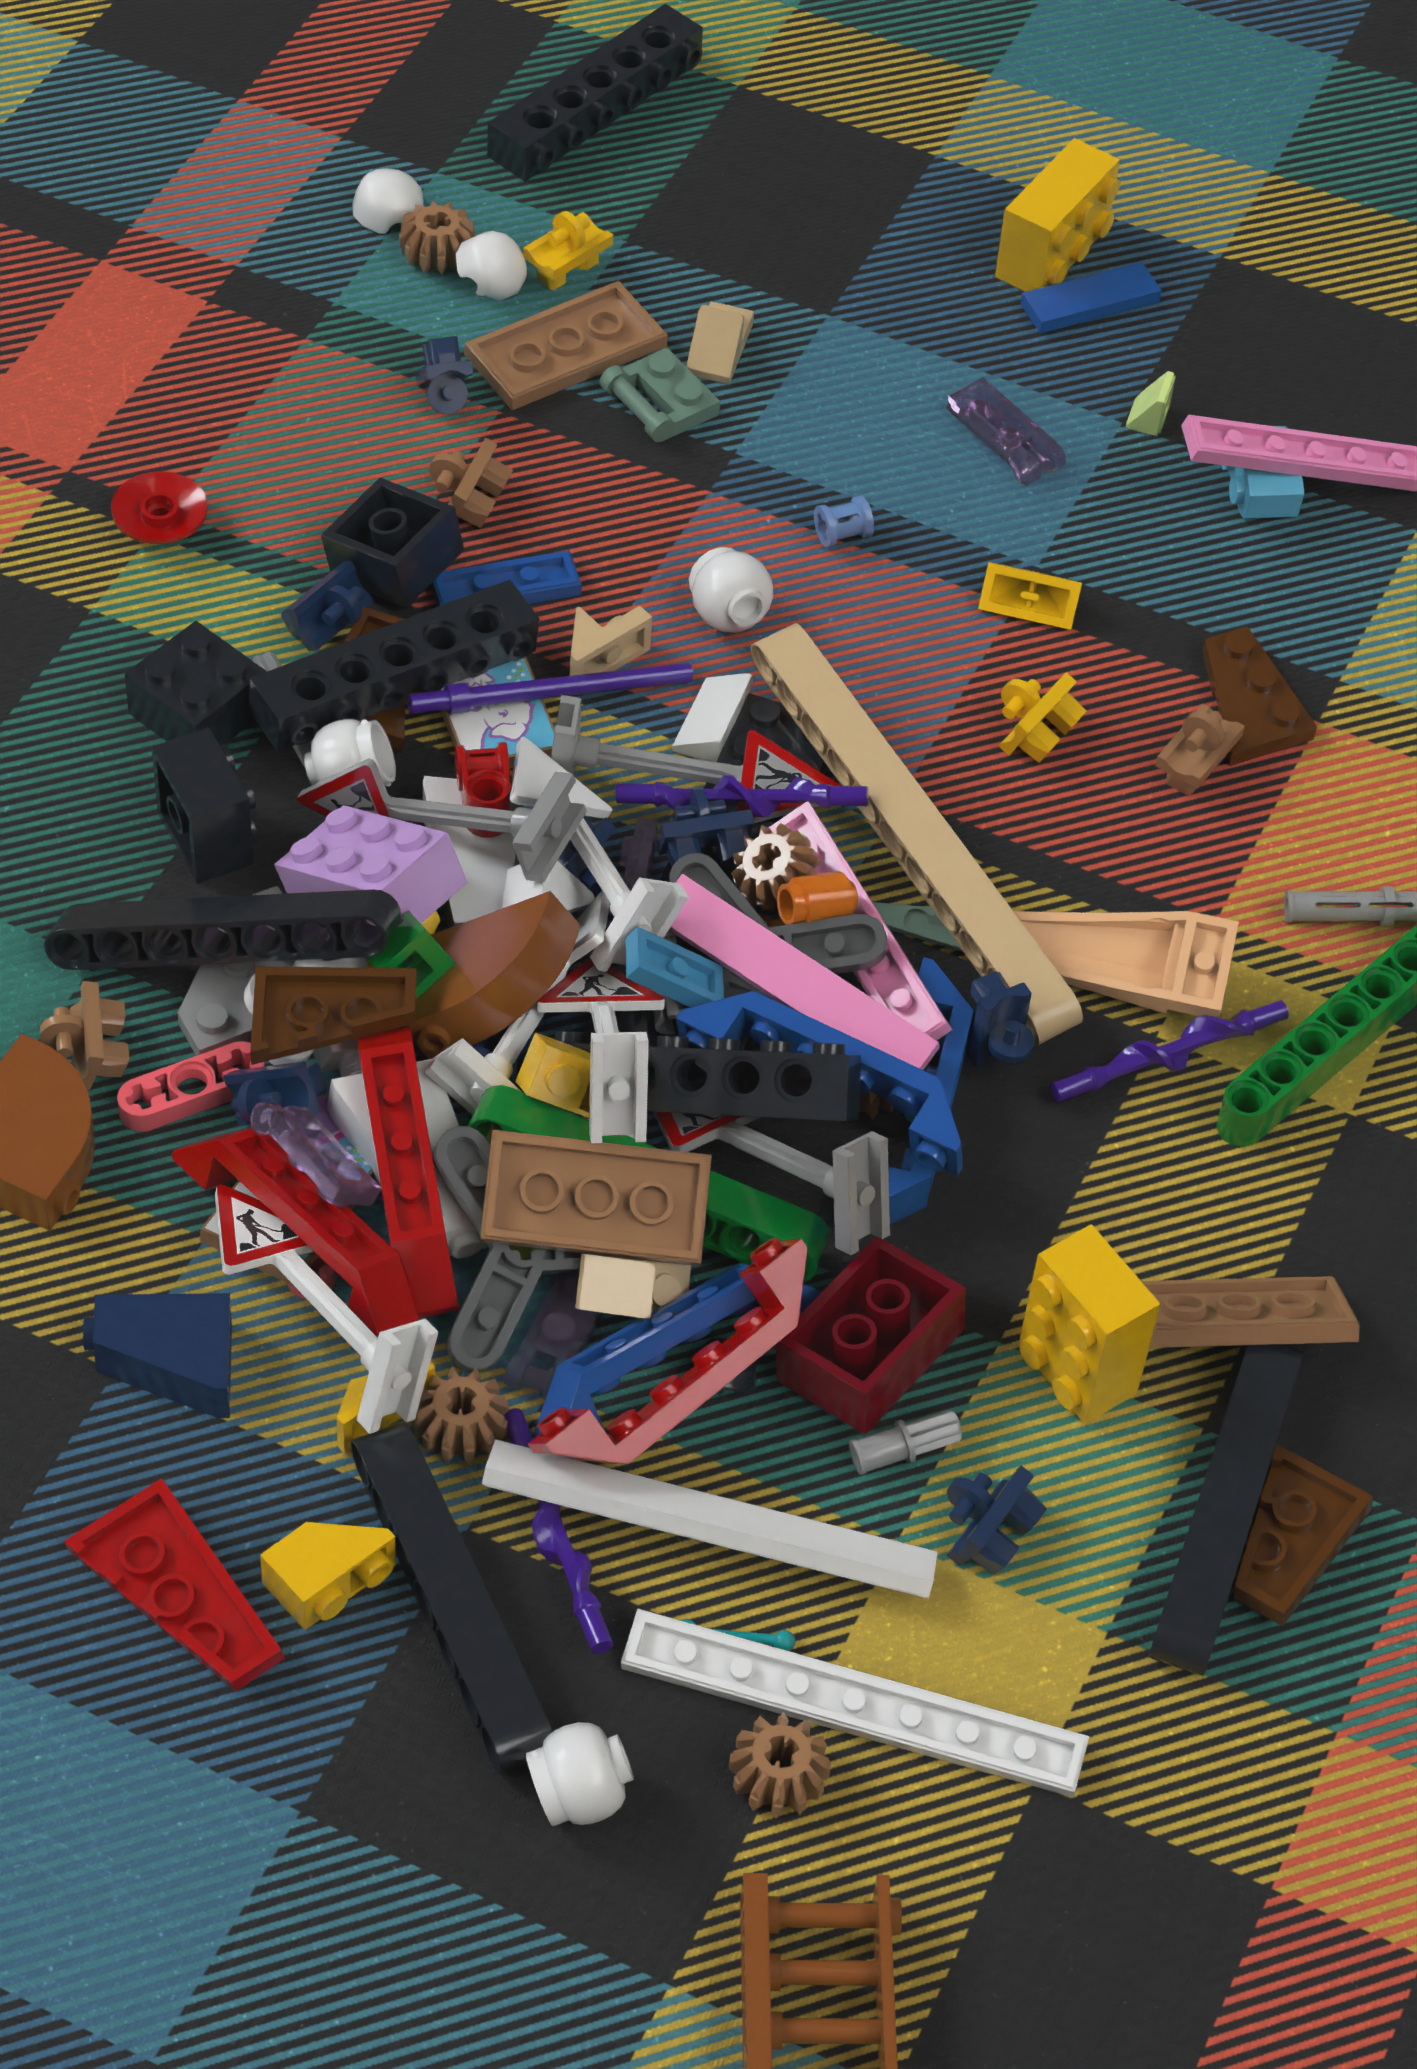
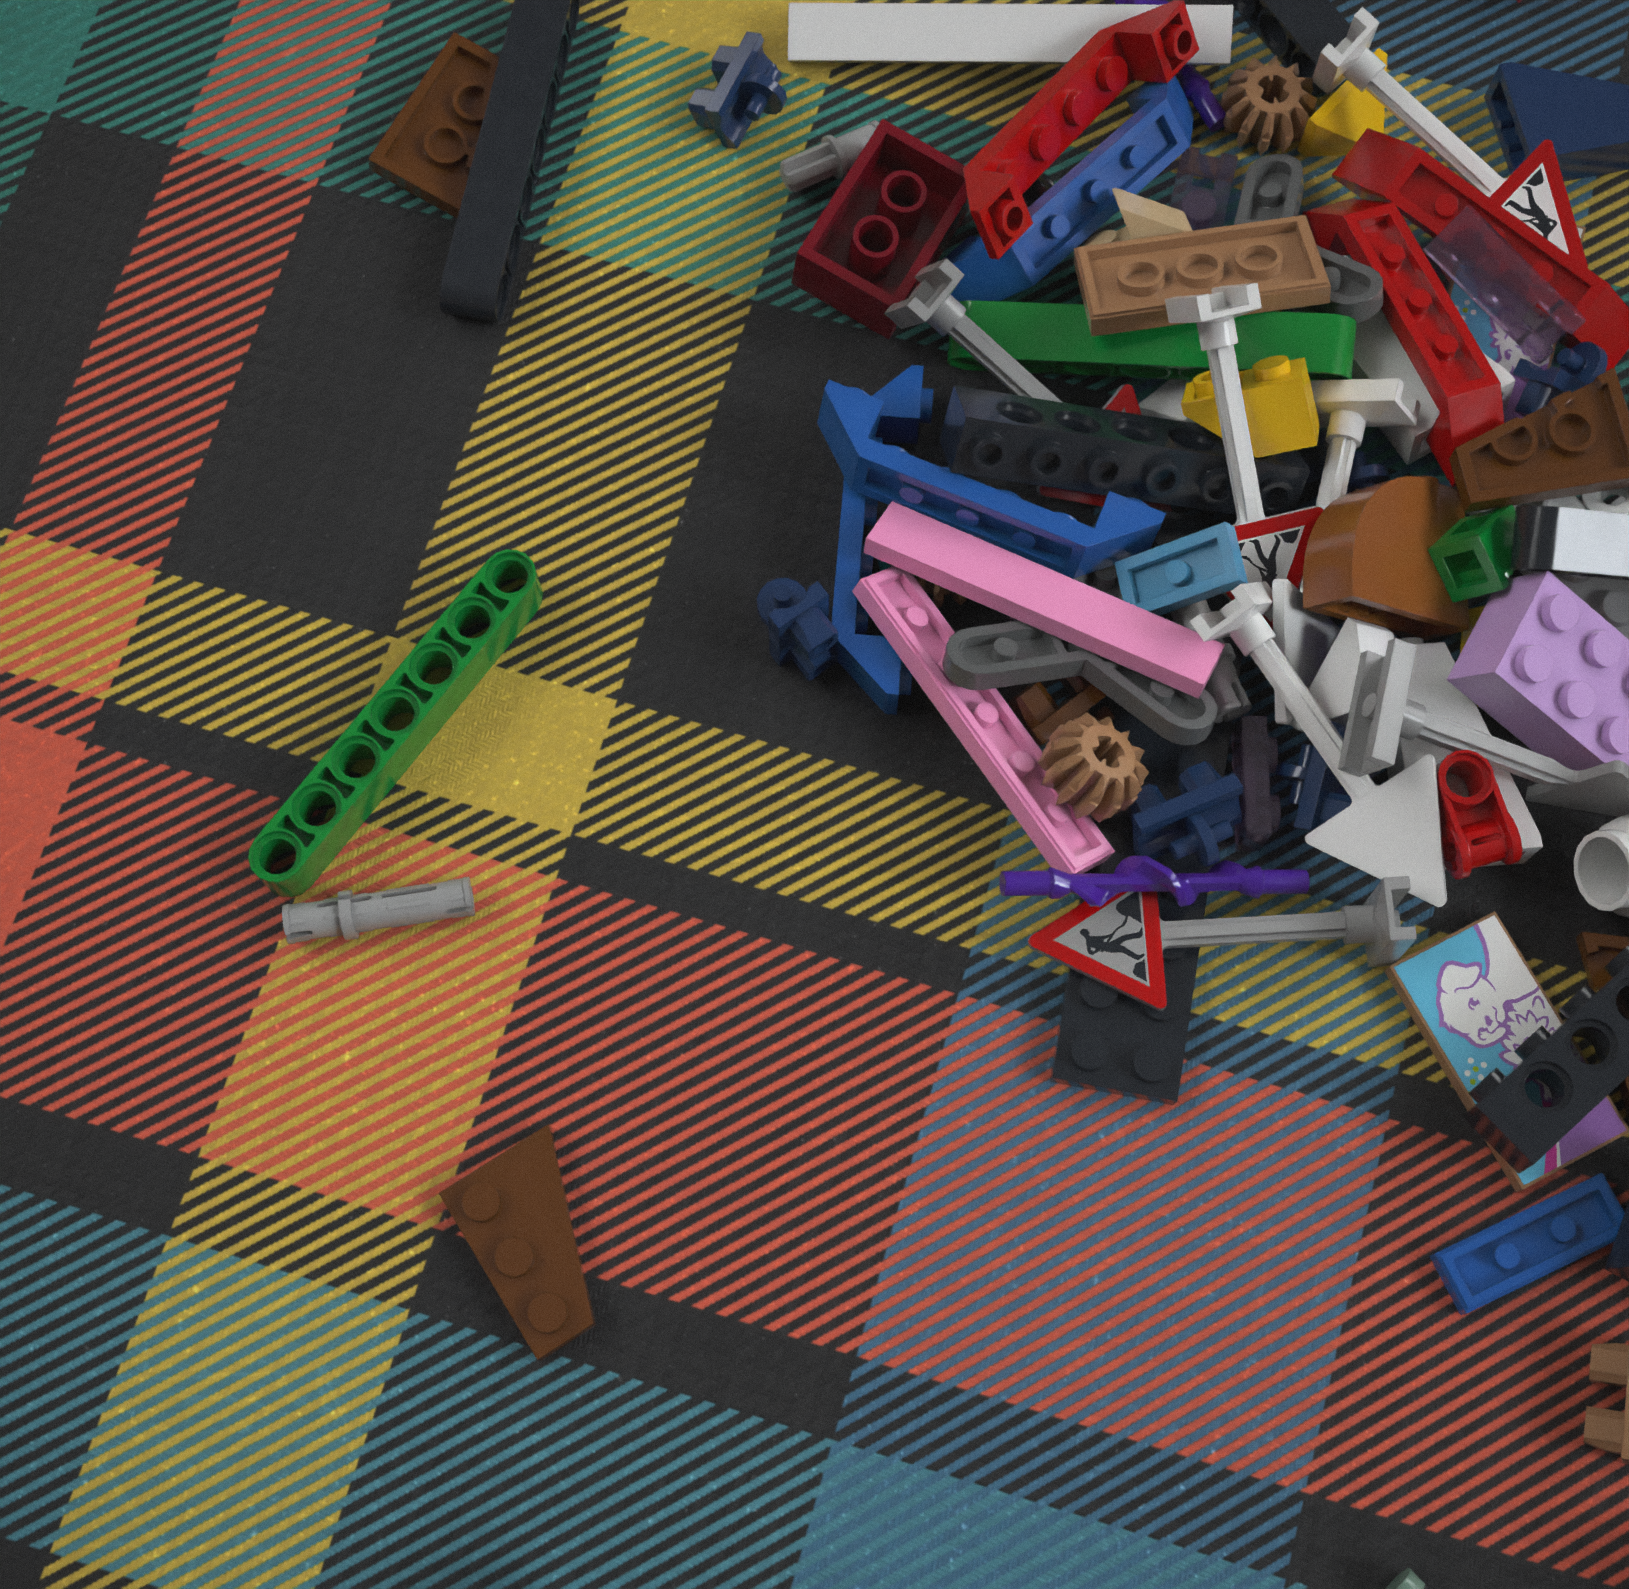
camera: 175 degrees right, 20 degrees up
dark purple bar [407,663,693,714] -> none
tan slope [570,606,652,676] -> none
white slope [672,673,753,762] -> none
white piece [689,547,773,633] -> none
tan beam [751,623,1083,1046] -> none
orange brick [777,871,858,925] -> none
medium blue bush [814,495,874,547] -> none
light nougat plate [873,902,1239,1018] -> none
yellow slope [978,562,1082,630] -> none
yellow hips [999,672,1087,763] -> none
yellow brick [1018,1224,1161,1424] -> none
dark purple piece [1050,1000,1289,1102] -> none
medium nougat tile [1141,1276,1360,1348] -> none
medium nougat hips [1155,704,1245,795] -> none

